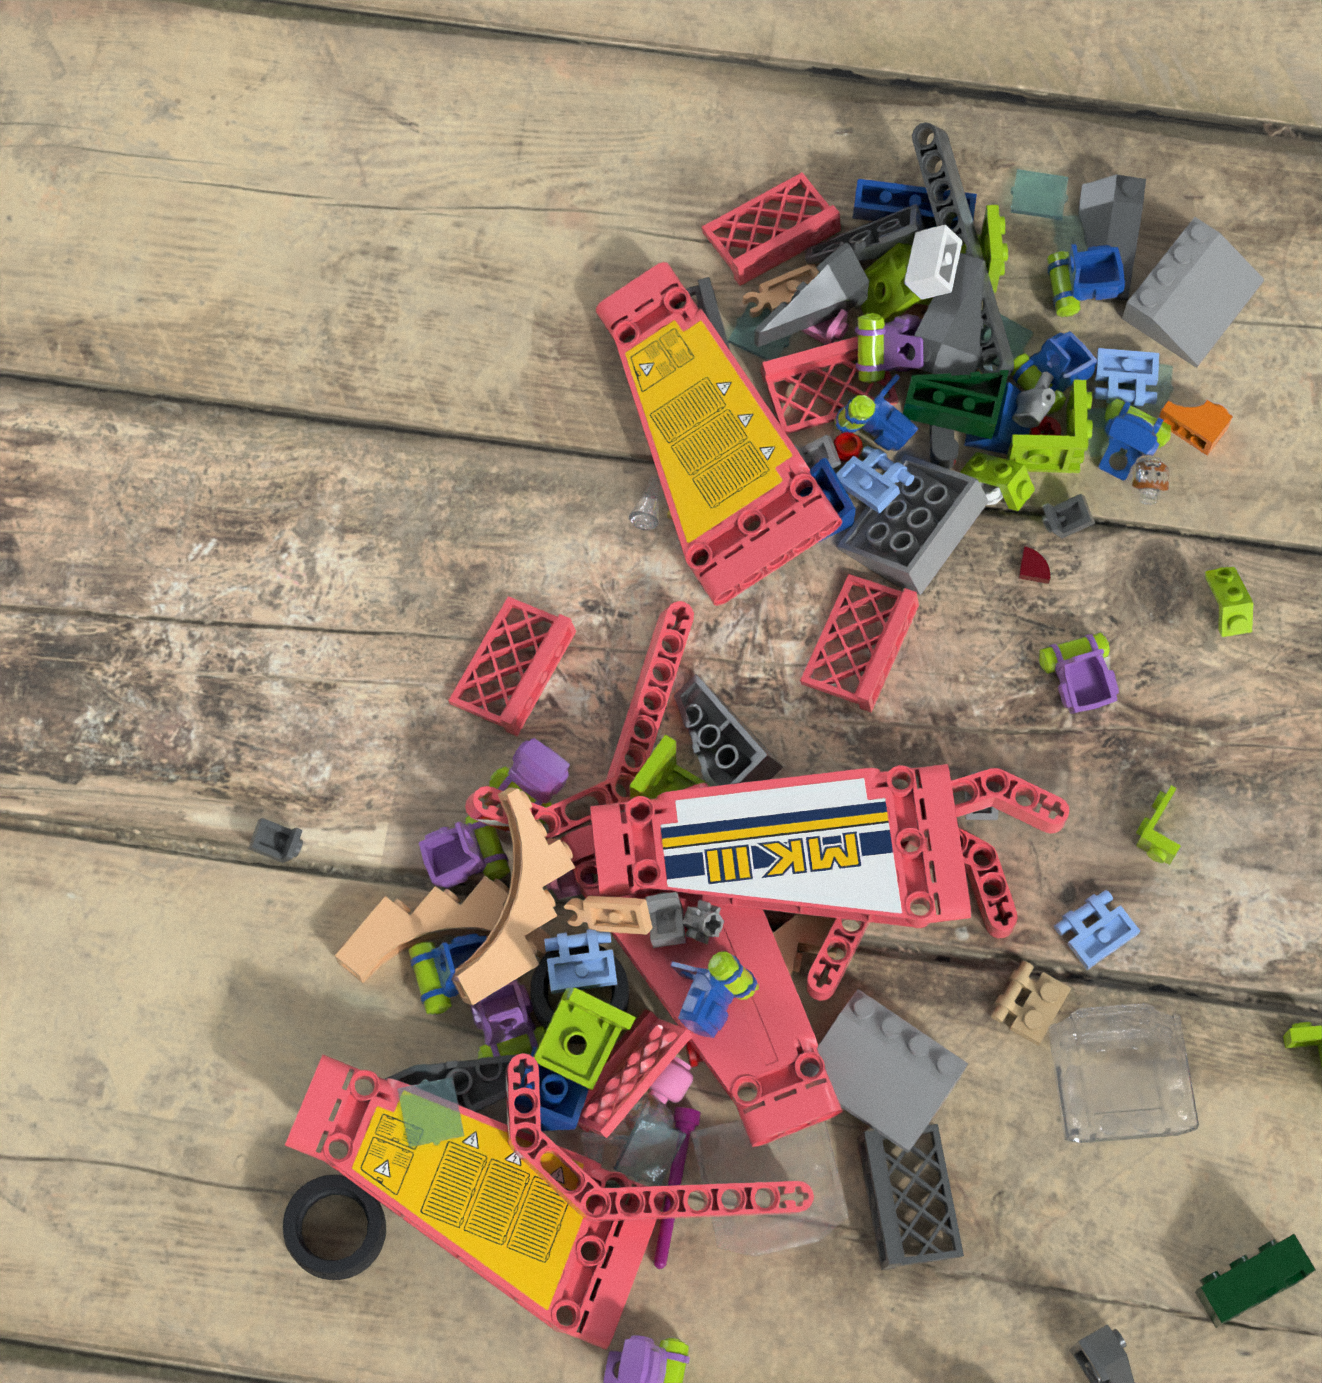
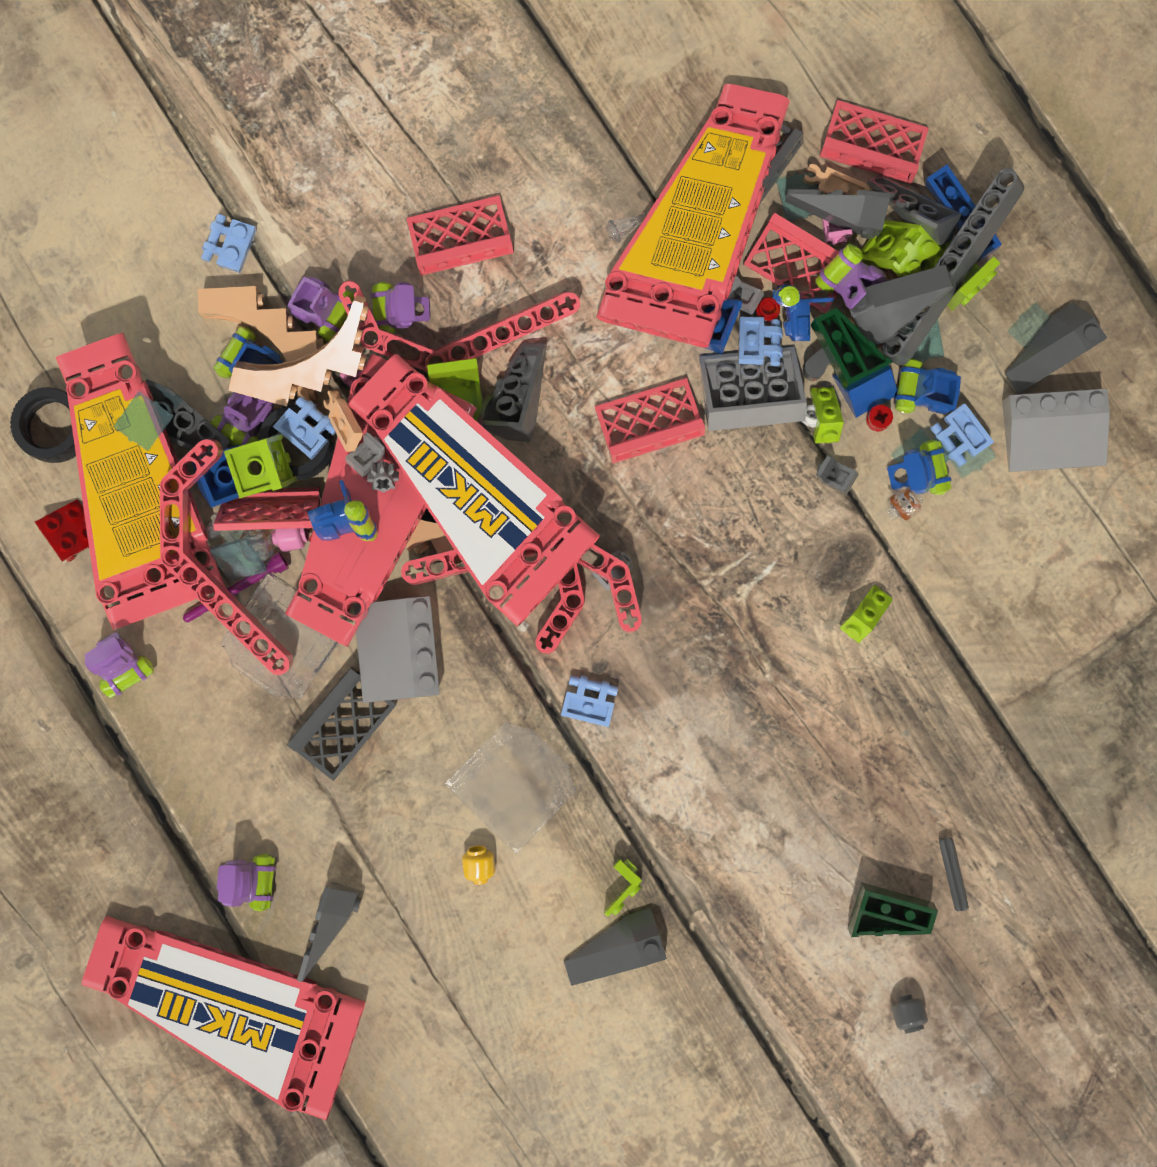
camera: 50 degrees right, 15 degrees up
dark grey bracket [248,818,303,863] -> none
white brick [904,225,962,300] -> none
tan plate [991,961,1071,1046] -> none
lime bracket [1006,380,1093,473] -> none
clear light blue piece [1010,169,1068,220] -> none
light grey piece [1012,372,1055,428] -> none
dark red tile [1018,546,1051,584] -> none
medium lavender piece [1039,632,1119,714] -> none
blue piece [1047,244,1125,317] -> none
lime bracket [1136,785,1181,865] -> none
orange arch [1159,400,1233,456] -> none
dark green wedge [1195,1234,1316,1328] -> none
none -> red hinge [34,499,89,562]
none -> light blue plate [201,214,257,274]
none -> yellow head [462,845,496,885]

